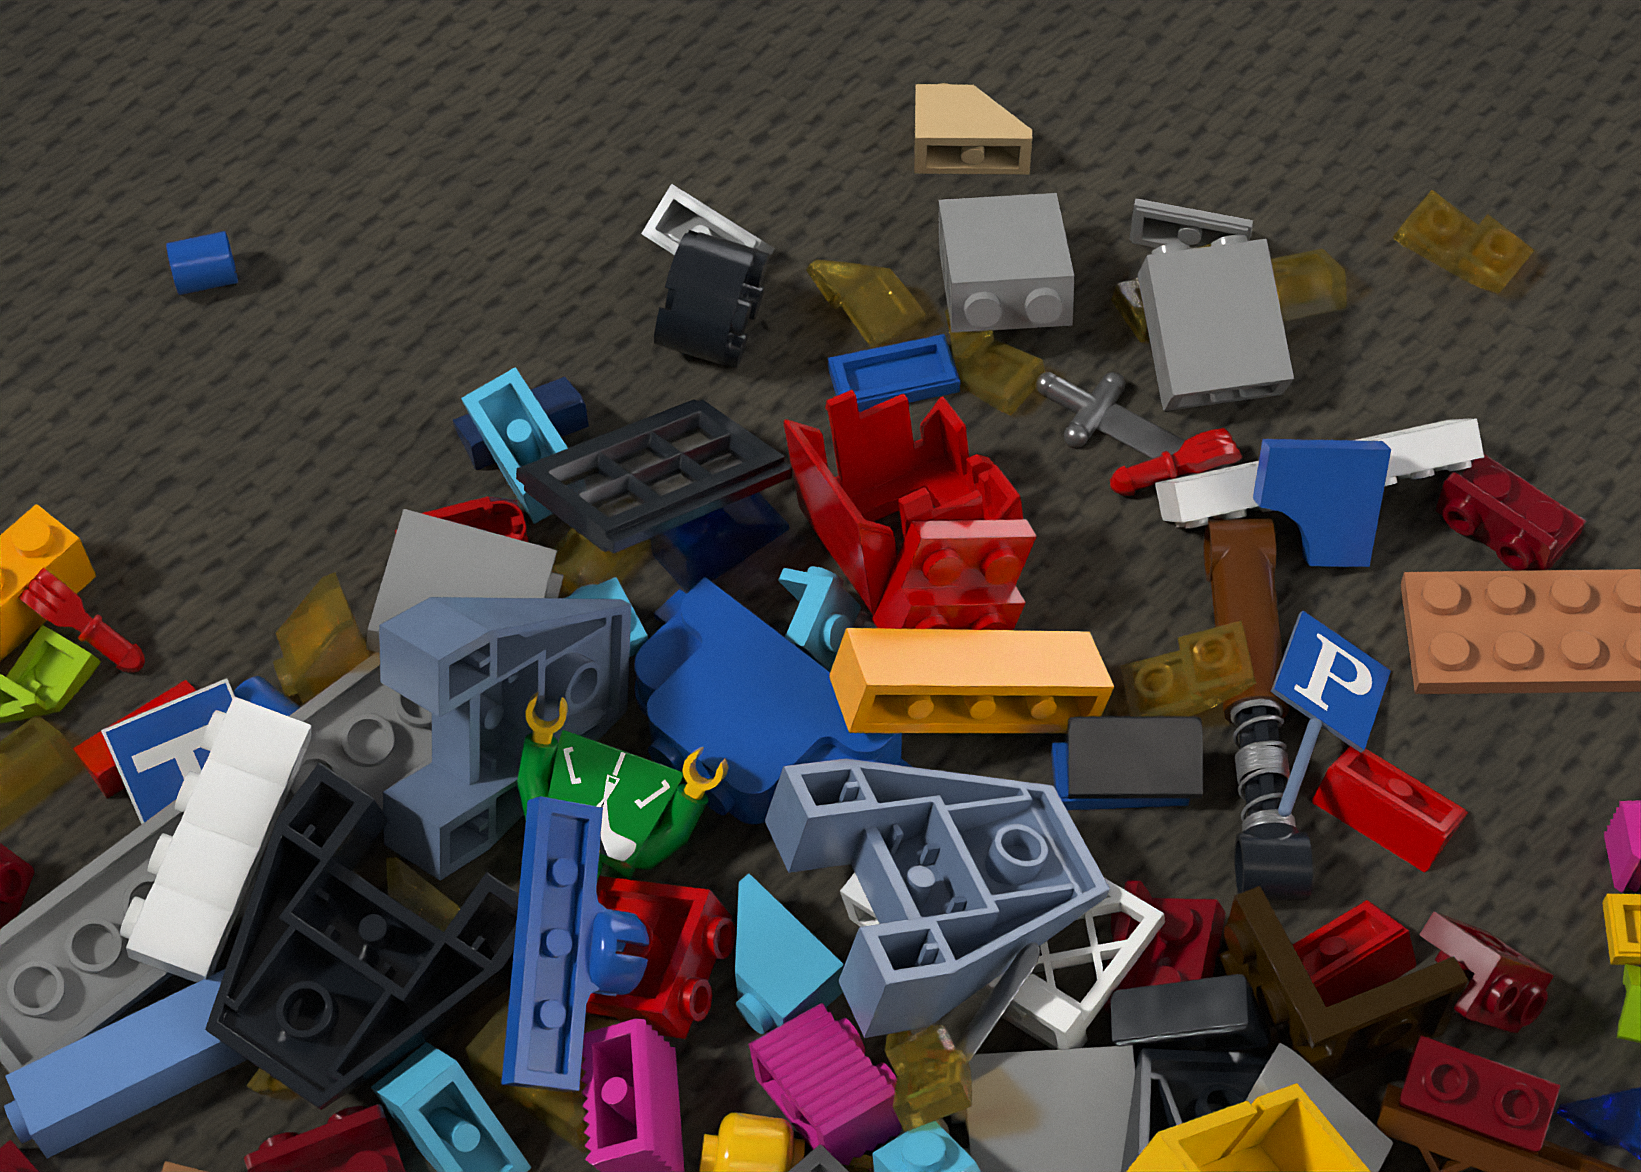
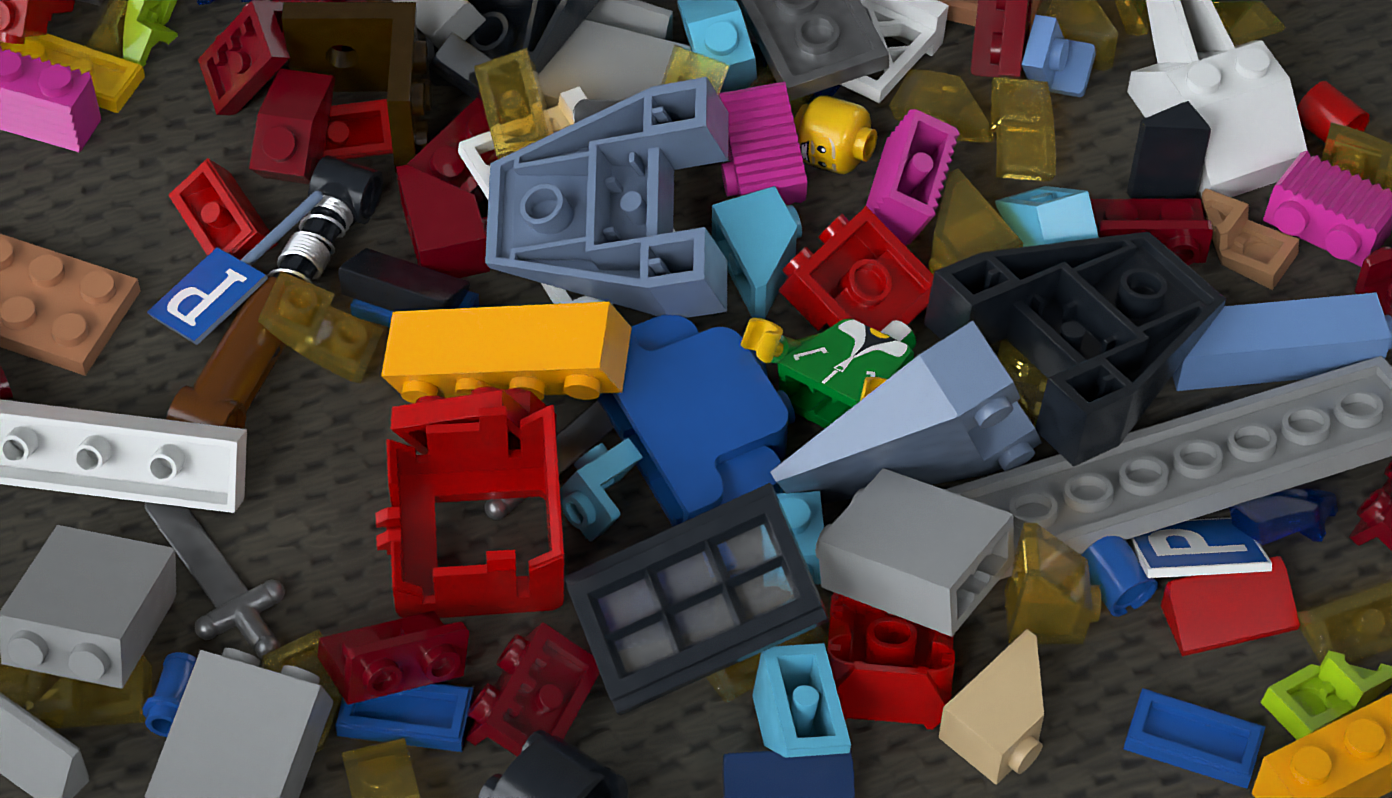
camera: 160 degrees left, 5 degrees down
red piece [18,567,145,673] -> none
white brick [120,697,312,983] -> none
blue plate [501,796,649,1092] -> none
red piece [1110,428,1242,496] -> none
blue tile [1253,439,1391,567] -> none
none -> blue pin [143,652,197,737]
none -> dark red slope [249,68,336,185]
none -> dark red bracket [317,611,469,705]
none -> dark red slope [396,165,490,278]
none -> dark red bracket [465,622,600,756]
none -> clear yellow slope [474,48,554,159]
none -> tan slope [939,629,1044,785]
none -> blue tile [1123,688,1265,789]
none -> clear blue slope [1229,489,1338,546]

